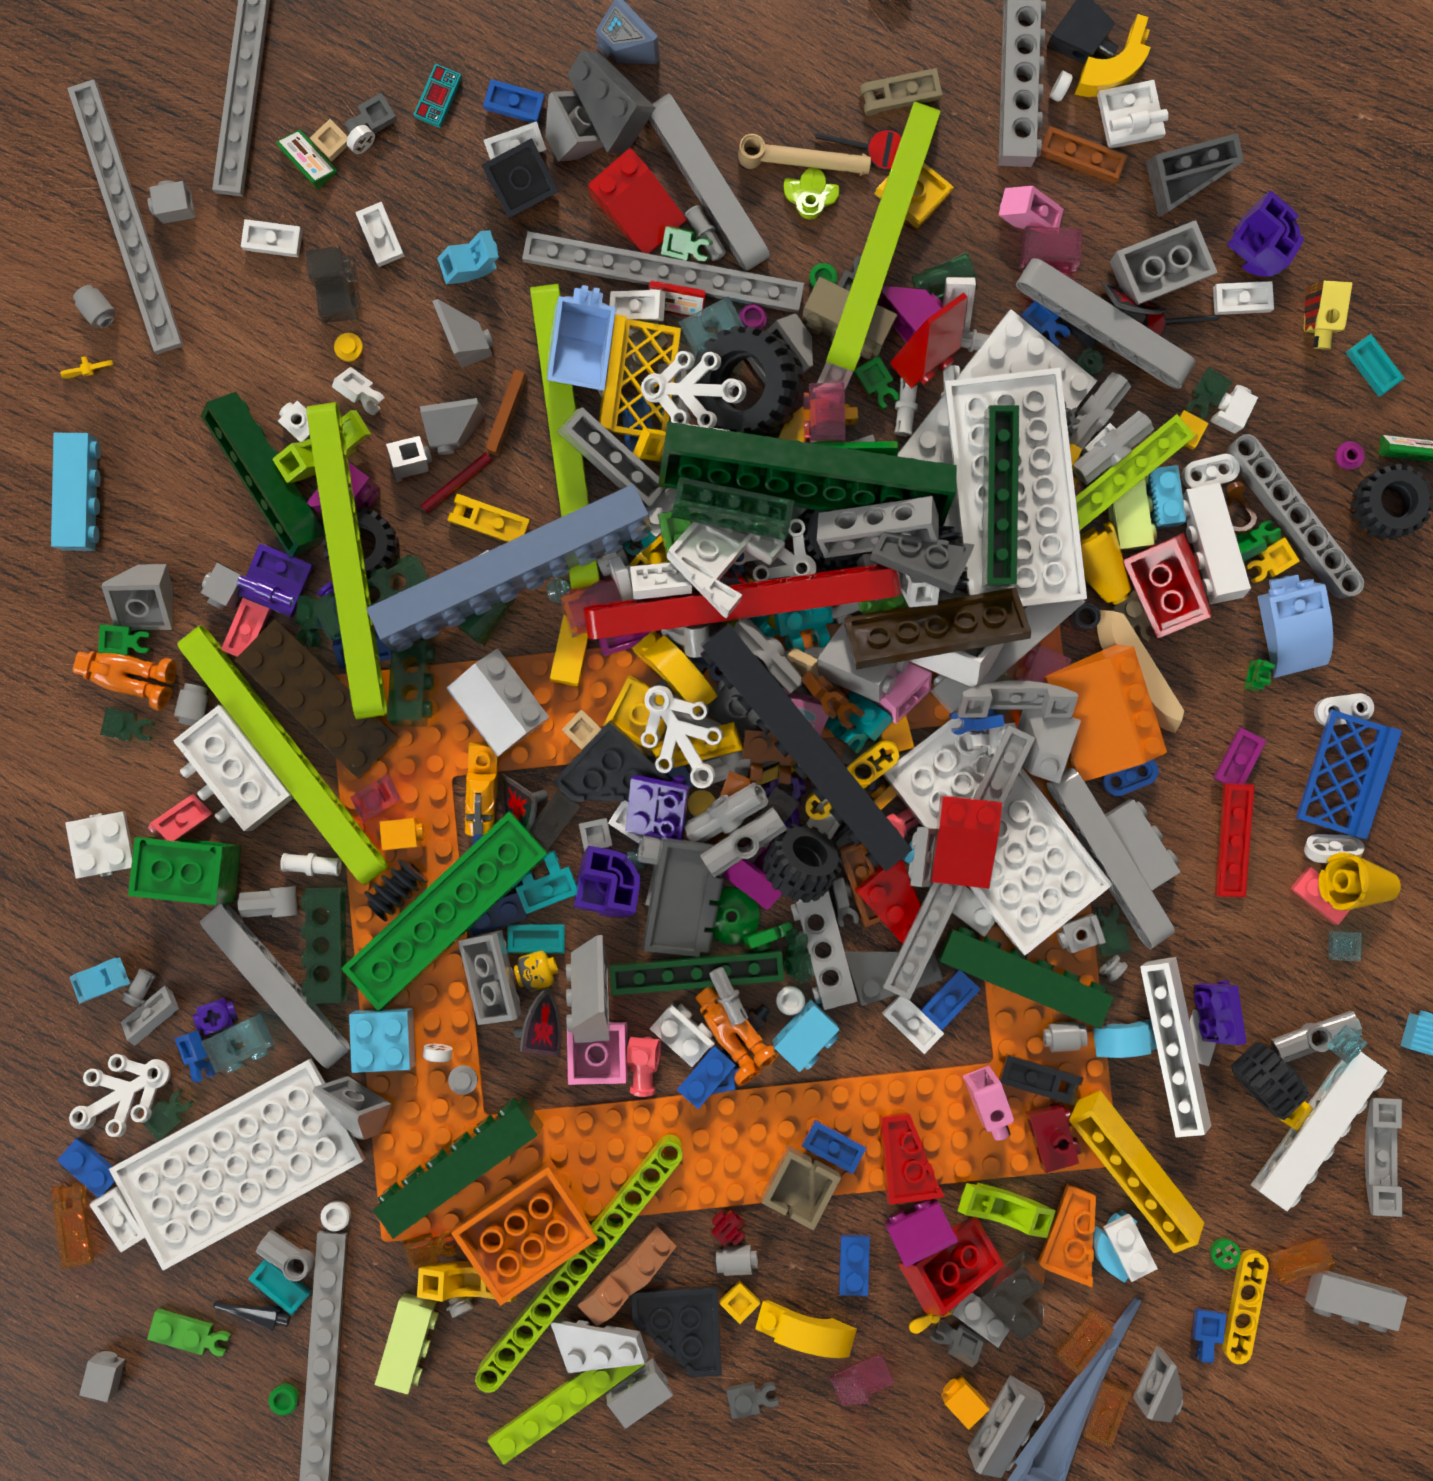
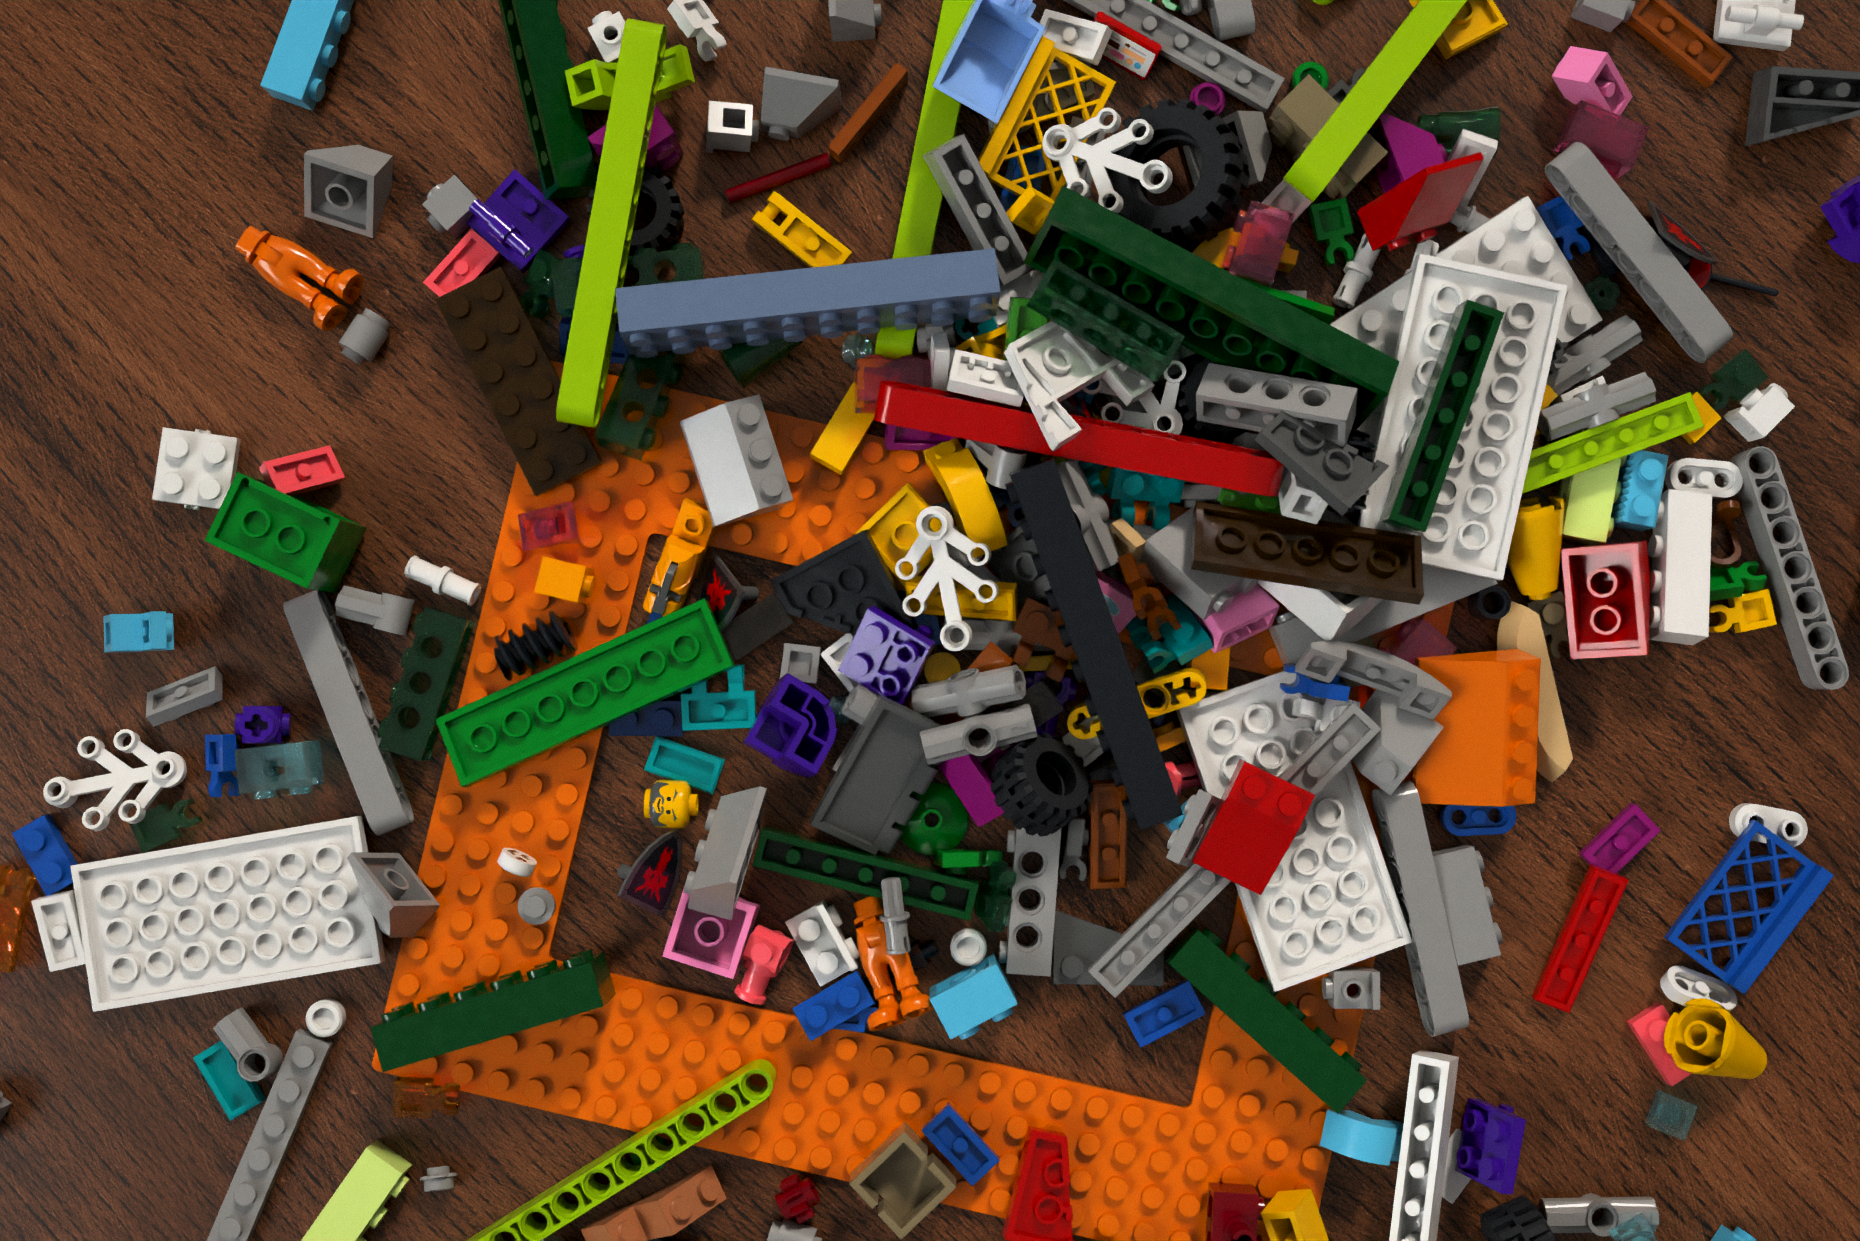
camera: 20 degrees right, 0 degrees up
green plate [98,624,151,655] -> none
clear green plate [100,707,156,741] -> none
light grey pin [123,969,156,1008] -> none
bright green plate [147,1308,231,1356] -> none
white piece [173,705,294,831] -> none
lime beam [177,625,388,885] -> none
black piece [213,1302,291,1331] -> none
green tile [268,1383,299,1416] -> none
medium azure brick [349,1007,416,1073] -> none
yellow arch [417,1261,517,1302] -> none
orange slope [451,1159,598,1306] -> none
light grey slope [458,930,522,1025] -> none
tan plate [562,709,601,750] -> none
clear light blue brick [678,296,744,358] -> none
red wing [855,859,921,944] -> none
white plate [882,996,944,1054] -> none
white plate [952,886,996,937] -> none
bright pink torso [963,1066,1014,1140] -> none
black plate [999,1054,1084,1105] -> none
light grey brick [1043,1021,1087,1052] -> none
clear green plate [1095,904,1130,957] -> none
light grey bush [1099,954,1128,983] -> none
light grey slope [1109,220,1218,305] -> none
white plate [1213,281,1274,315] -> none
green plate [1244,659,1275,691] -> none
light blue piece [1257,575,1333,678] -> none

